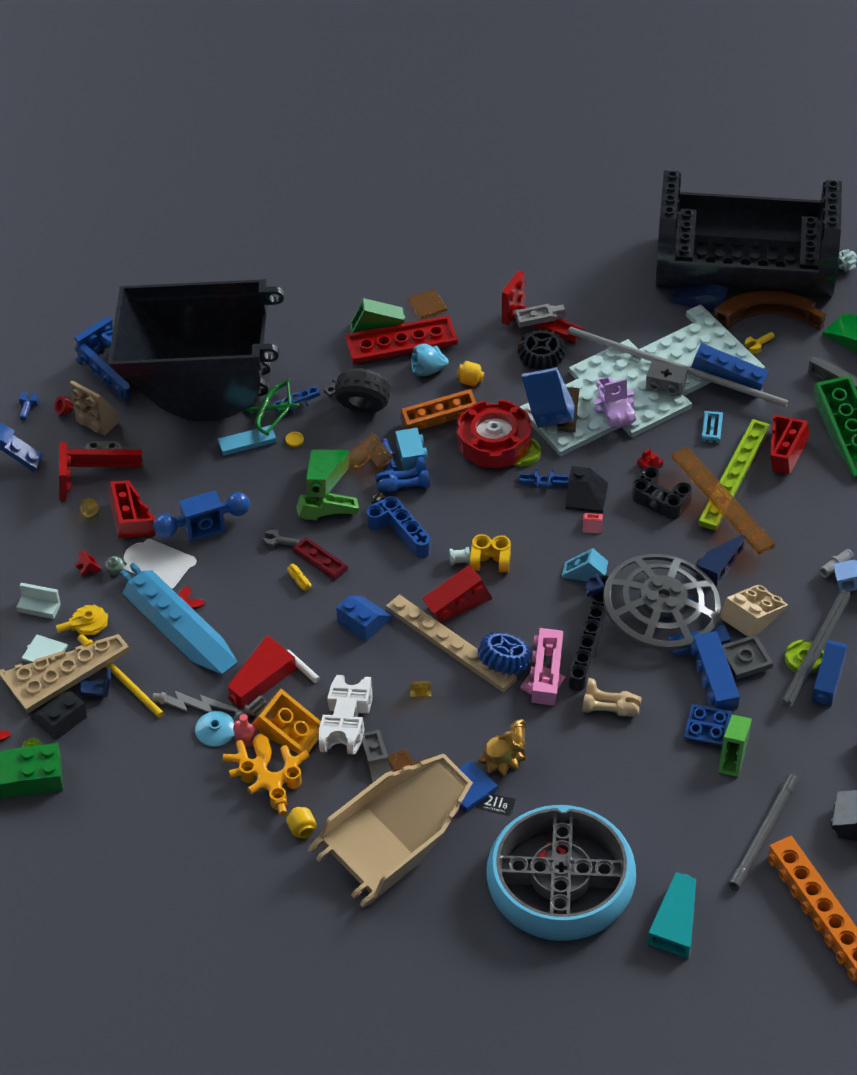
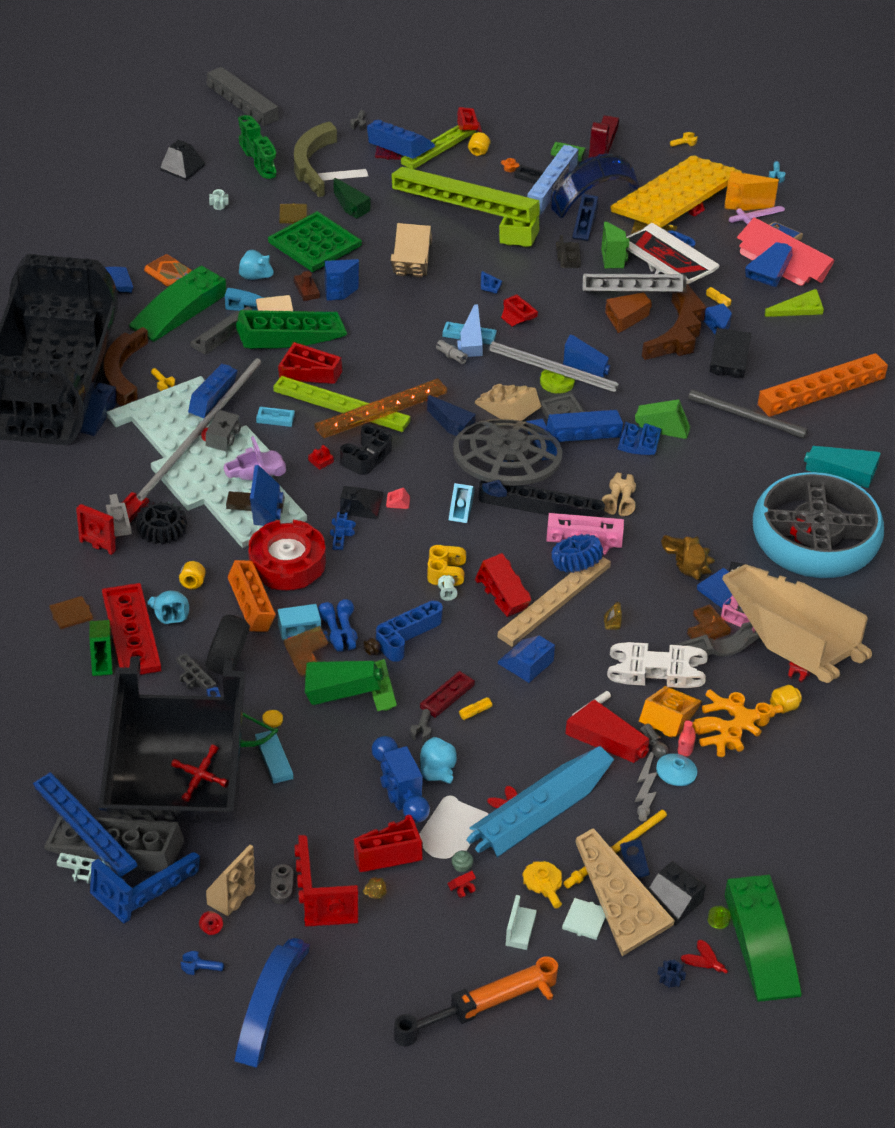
camera: 95 degrees left, 5 degrees down
none -> medium azure piece [420,737,457,784]

